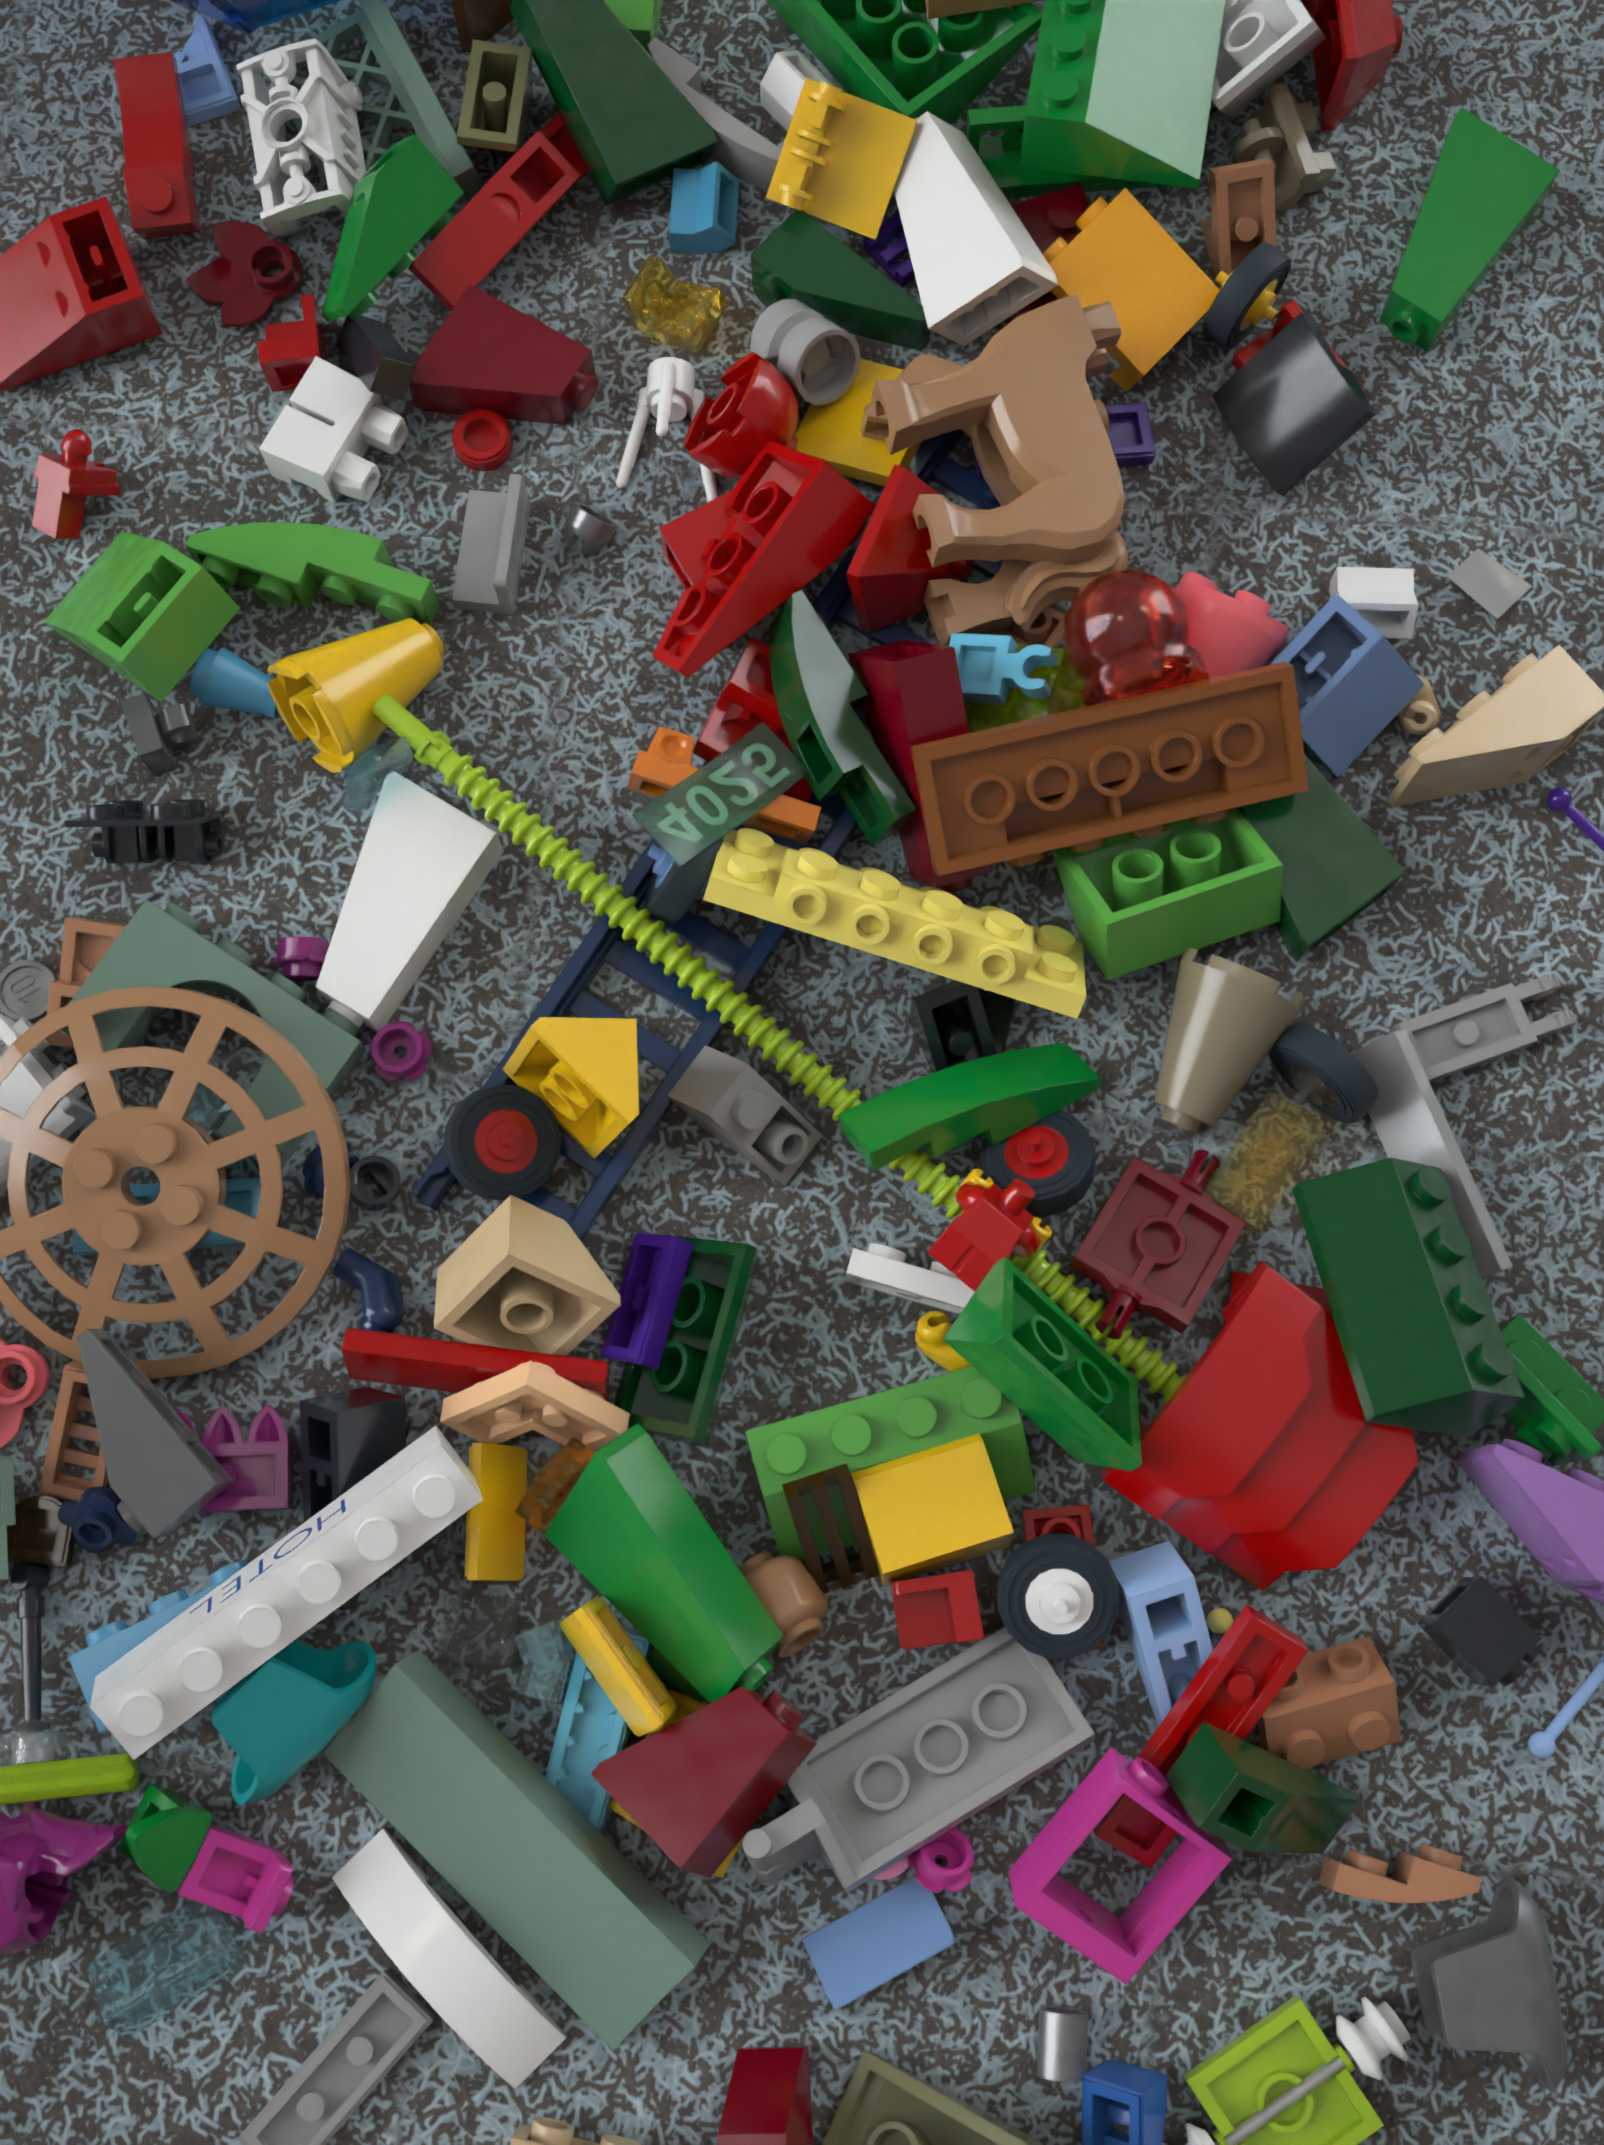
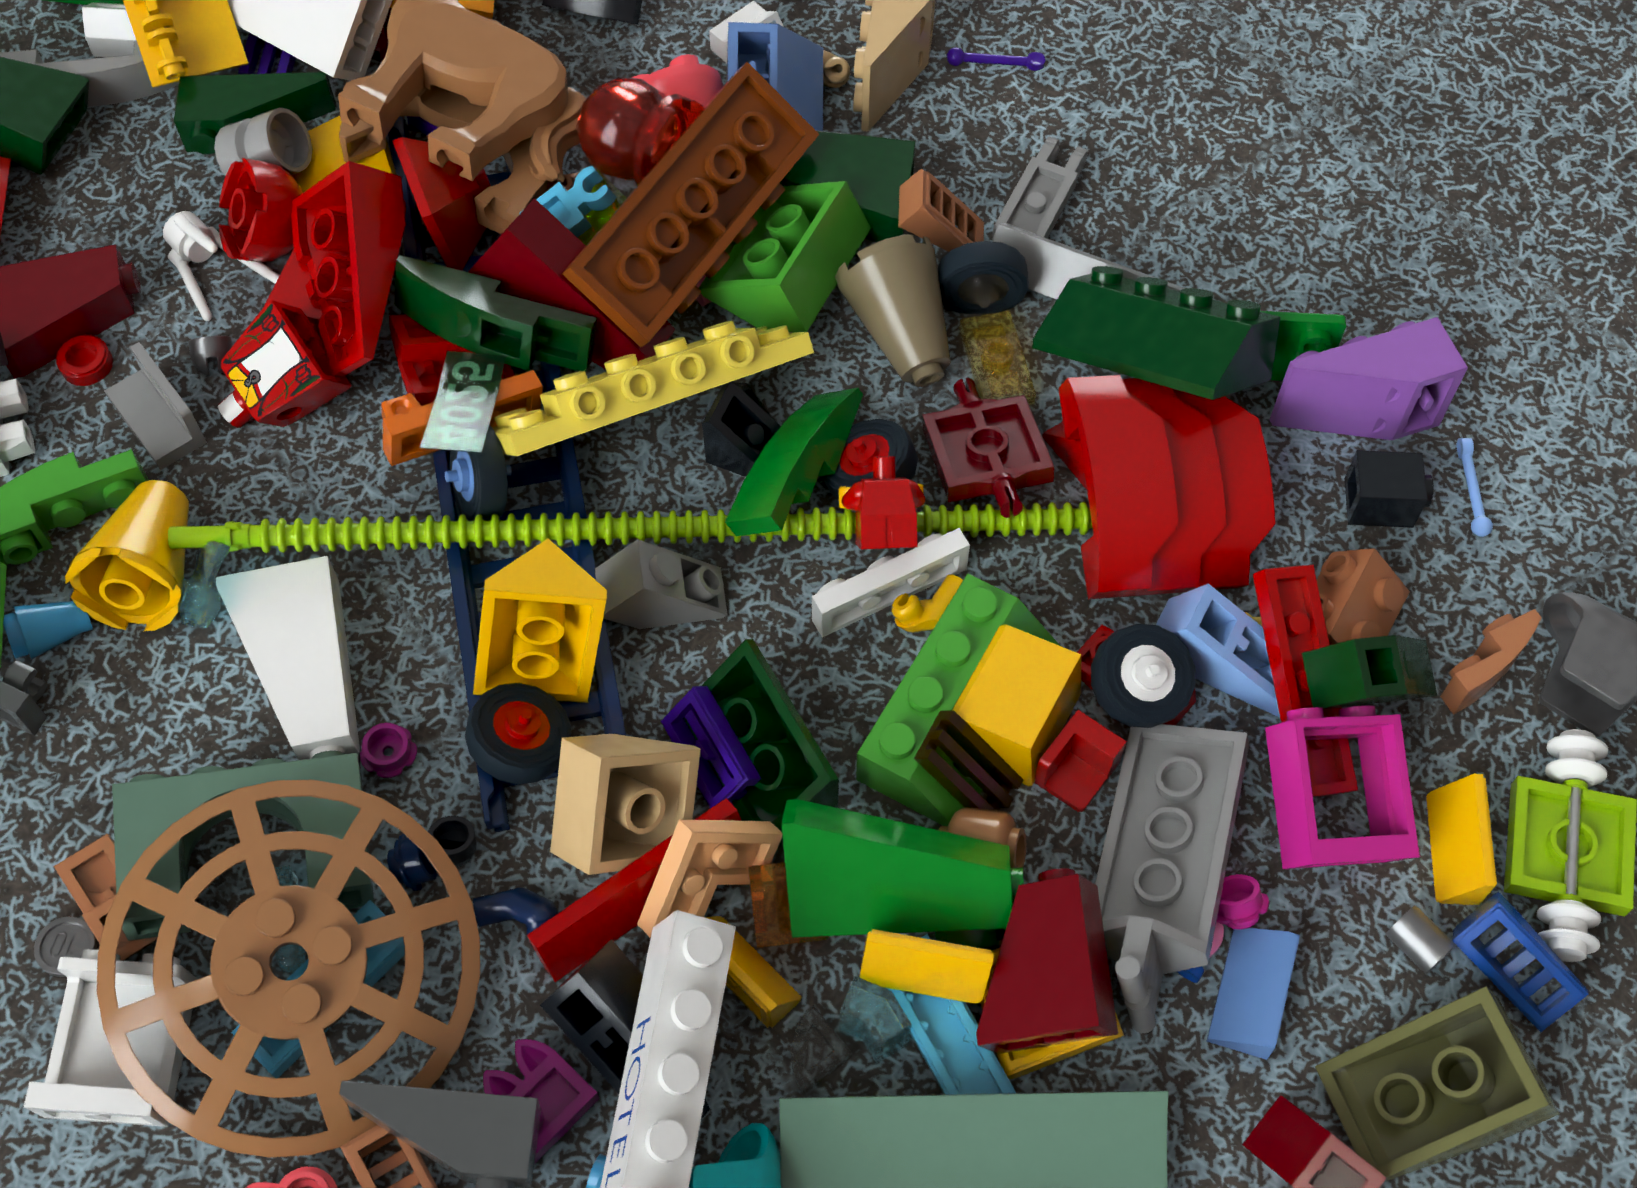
camera: 45 degrees left, 15 degrees down
black hinge [65,799,225,864] -> none
magenta plate [271,937,329,981] -> none
clear yellow bracket [622,255,729,351] -> none
dark azure piece [669,161,739,254] -> none
green slope [943,1256,1142,1471] -> none
none -> torso [218,300,352,428]
none -> nougat slope [898,169,984,252]
none -> yellow slope [1426,773,1497,905]

